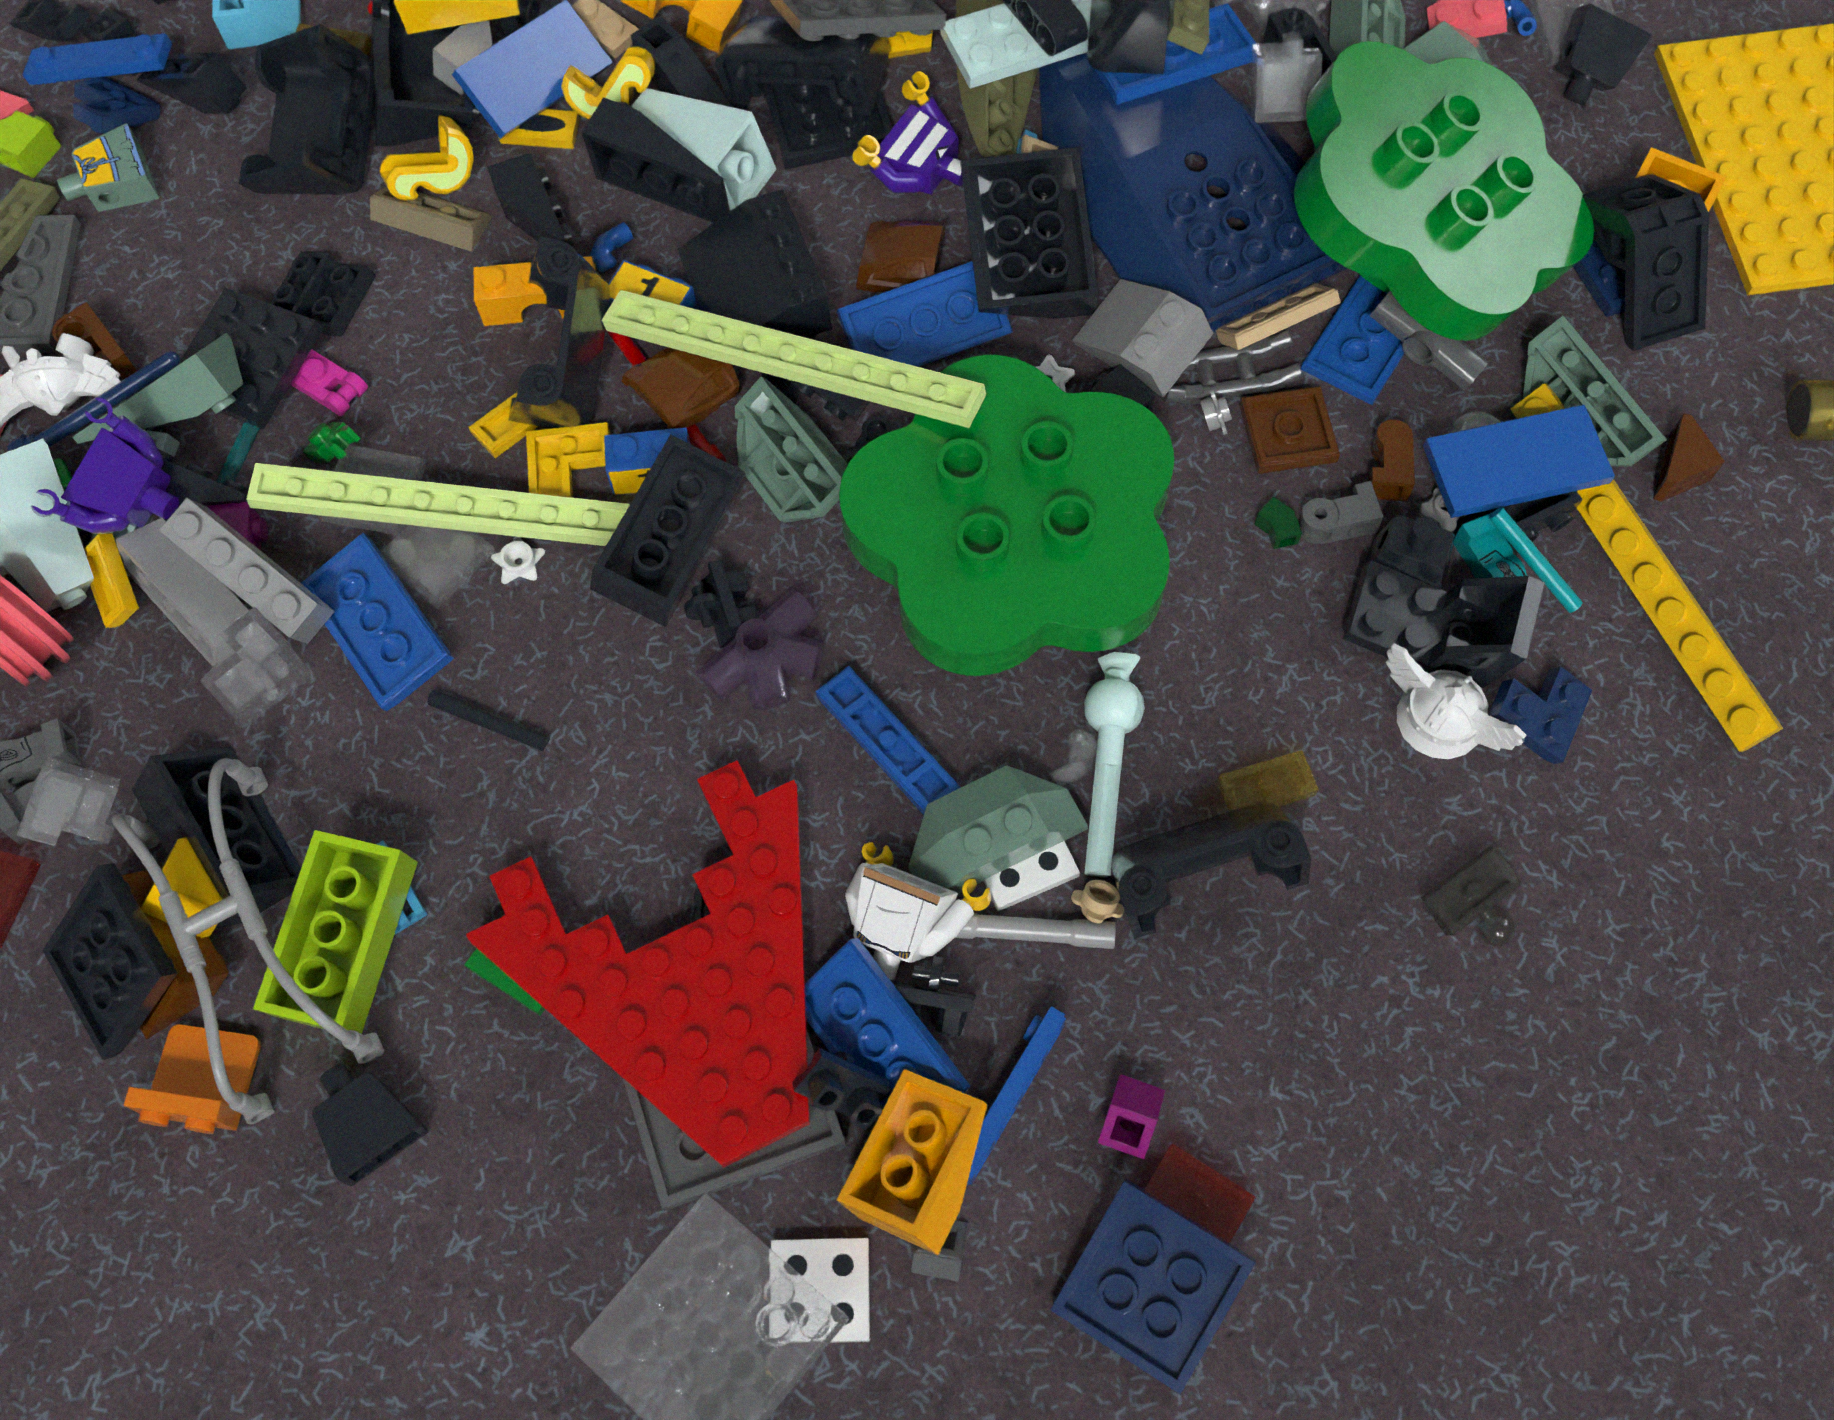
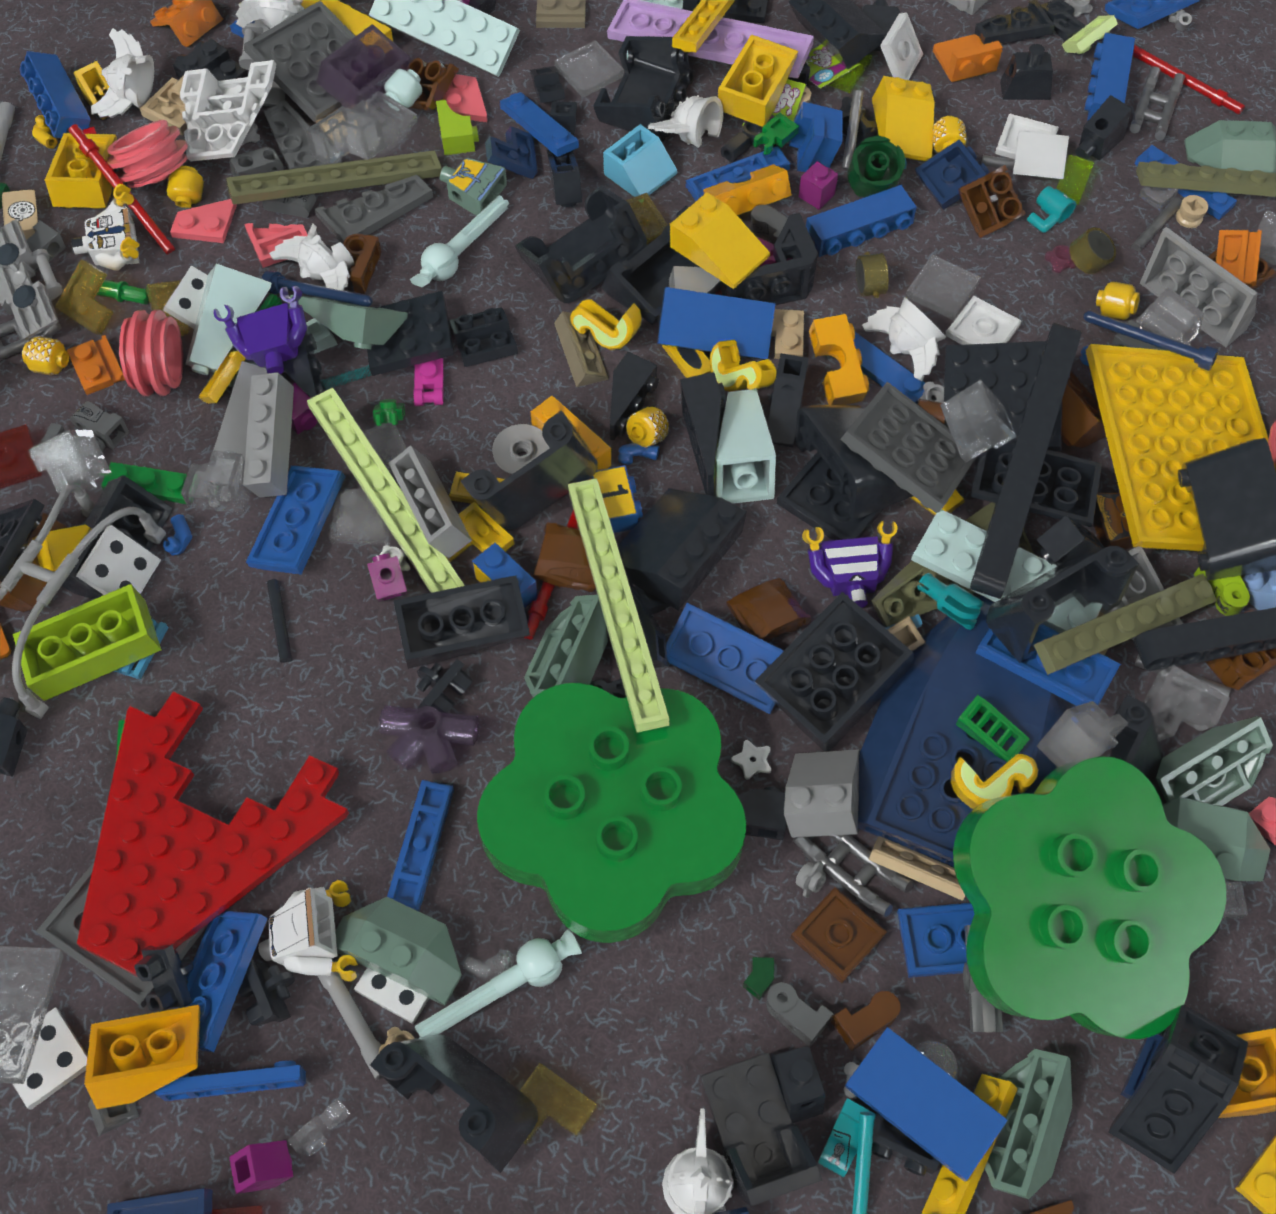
camera: 50 degrees right, 5 degrees down
none -> white tile [76,525,161,595]
none -> green plate [101,462,197,504]
none -> blue arm [163,514,192,555]
none -> clear plate [287,1099,350,1157]
none -> magenta brick [367,553,407,602]
none -> light grey brick [388,445,472,559]
none -> light aqua piece [410,195,509,287]
none -> light grey dish [492,424,549,474]
none -> yellow head [626,407,669,448]
none -> teal arm [917,573,984,630]
none -> animal [951,754,1038,809]
none -> green slope [955,695,1030,762]

